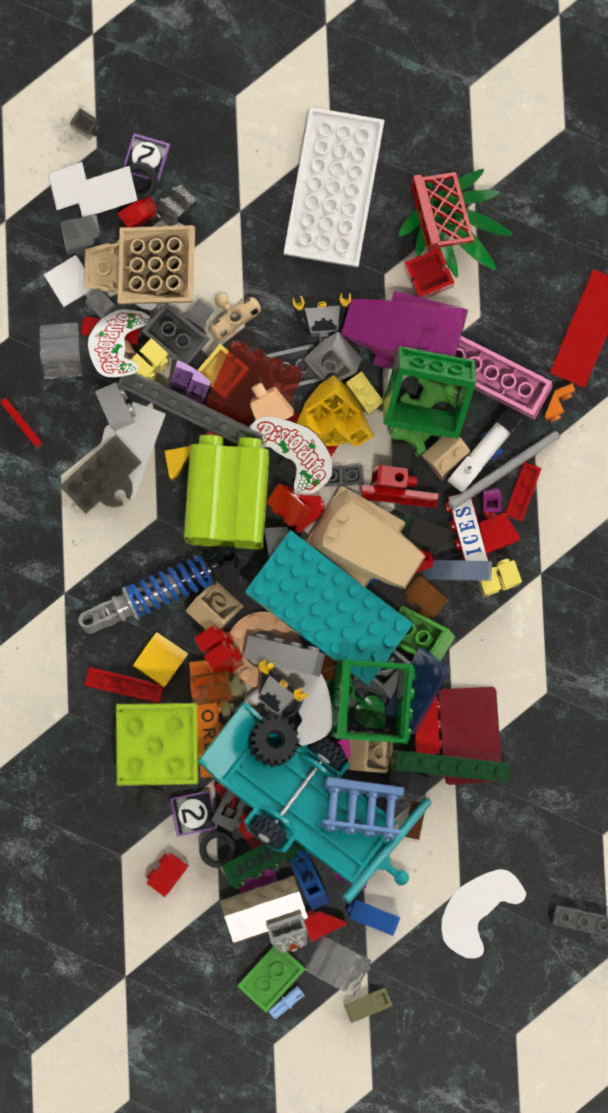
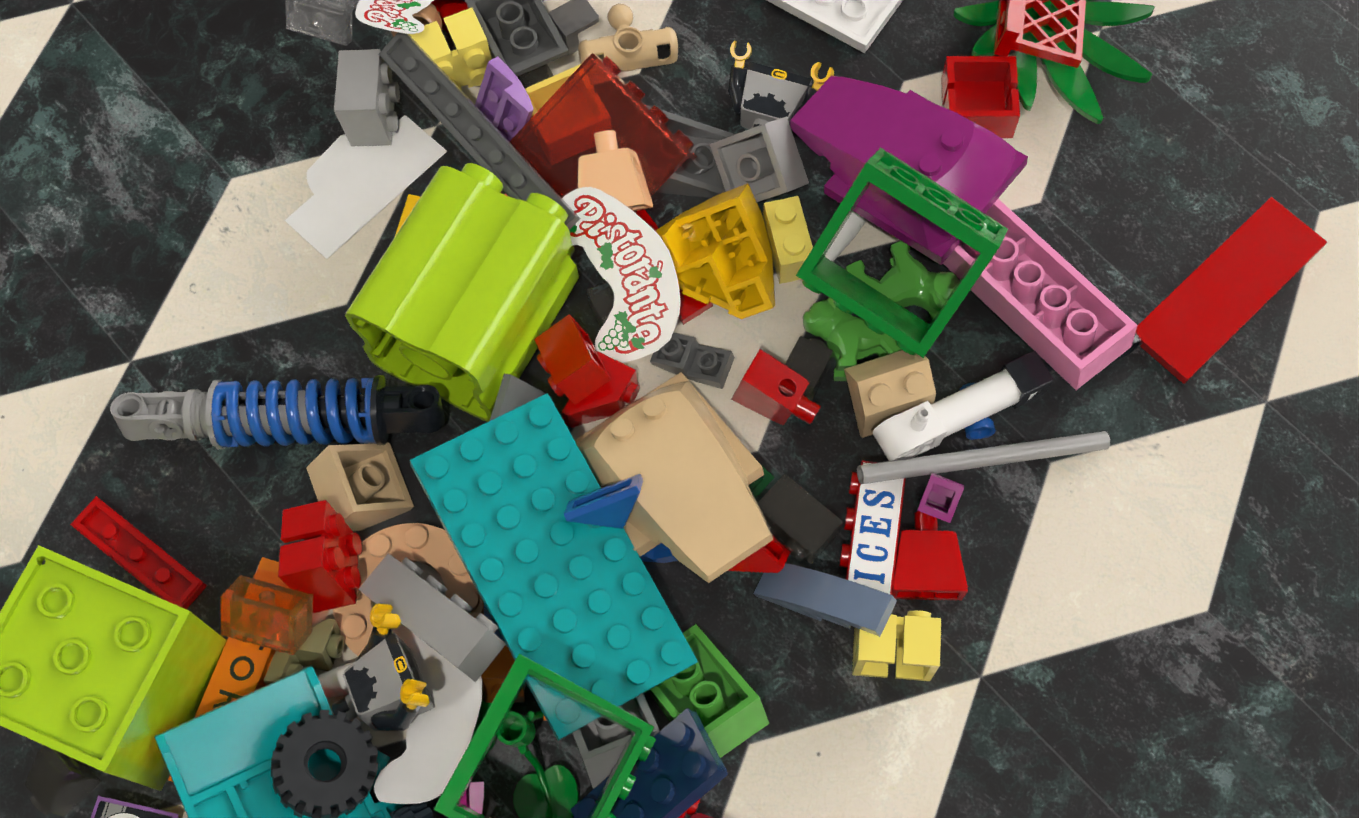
camera: 25 degrees right, 15 degrees down
red tile [1,398,43,448] -> none
clear smoke plate [60,435,142,515] -> none
yellow slope [133,632,188,688] -> none
red tile [361,485,439,508] -> none
clear orange brick [404,576,449,619] -> none
red tile [505,462,542,522] -> none
orange slope [543,383,575,423] -> none
none -> blue slope [564,474,643,529]

